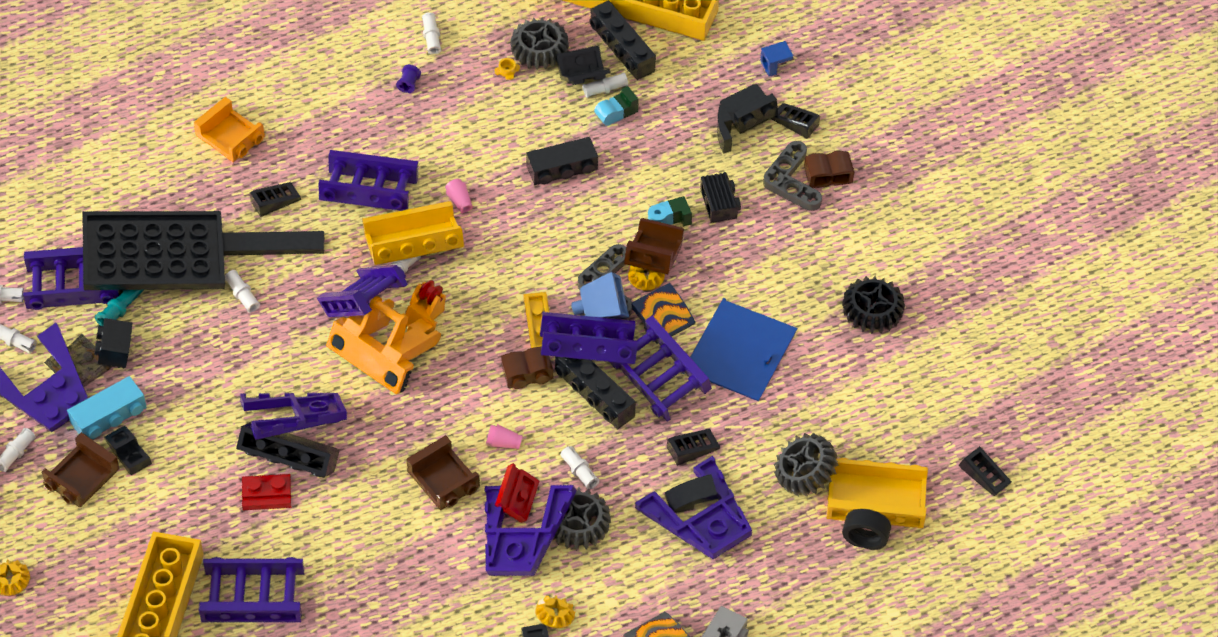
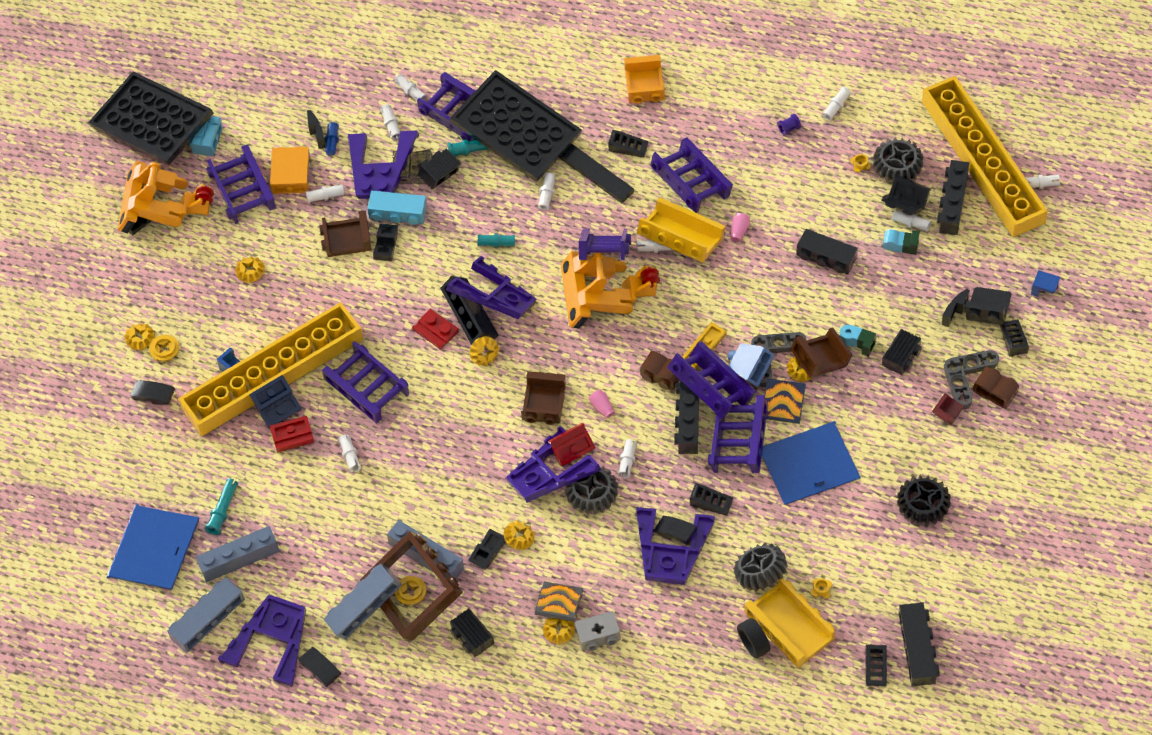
camera: 50 degrees right, 5 degrees up
none -> yellow gear [470,336,500,366]
none -> teal pin [477,233,515,248]
none -> yellow plate [811,578,832,599]
none -> black brick [898,602,940,687]
none -> dark red panel [932,393,964,425]

